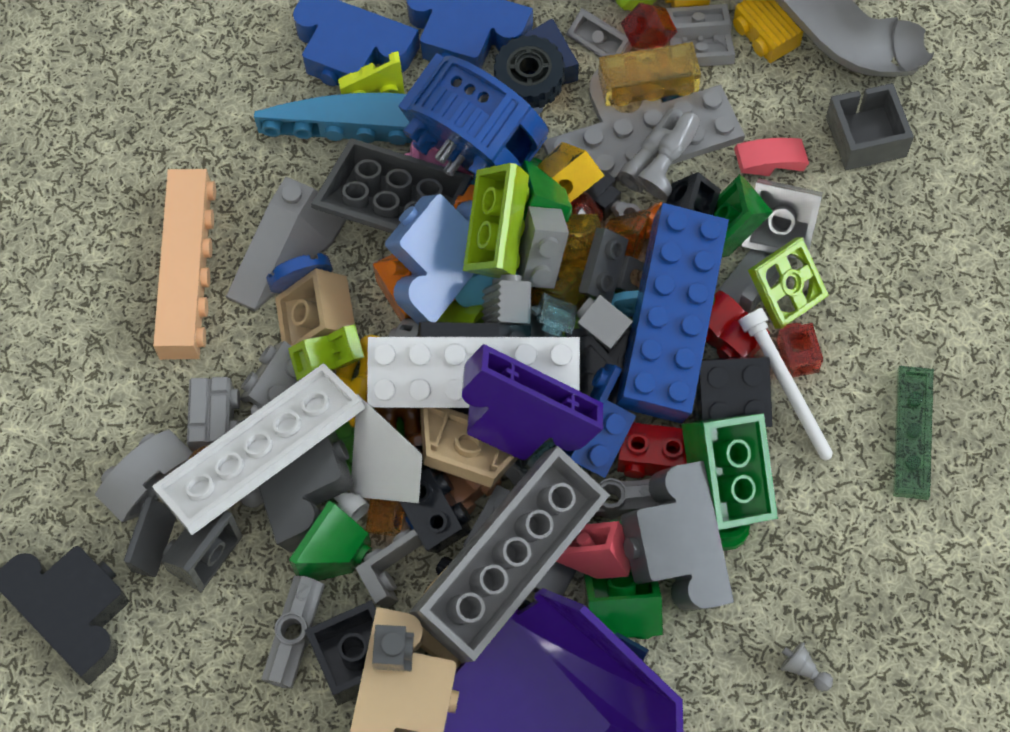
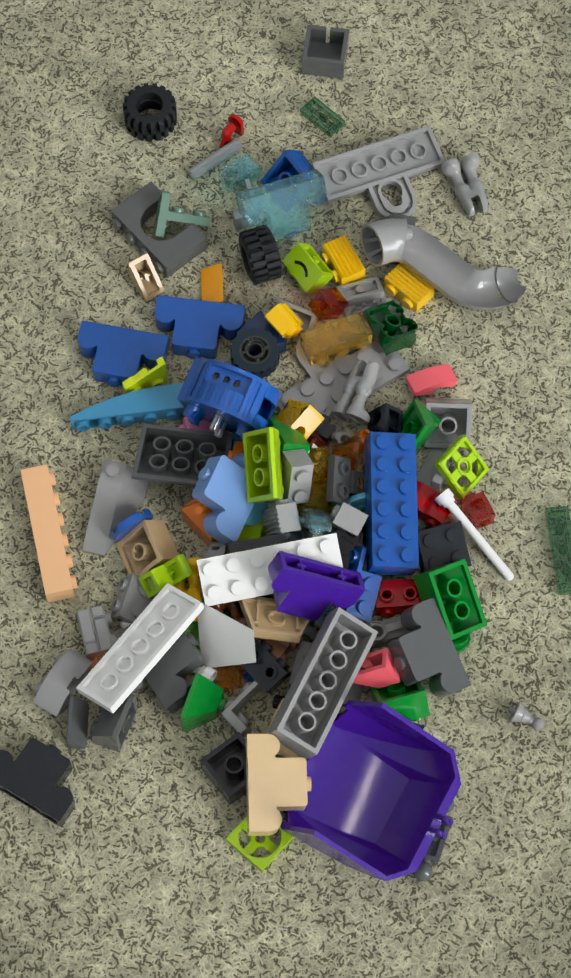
camera: 15 degrees left, 0 degrees up
light grey piece [261,575,325,689] -> none
dark grey brick [372,625,414,672] -> none
dark grey piece [826,83,914,171] -> none
none -> yellow brick [264,303,304,338]
none -> dark green slope [363,300,418,357]

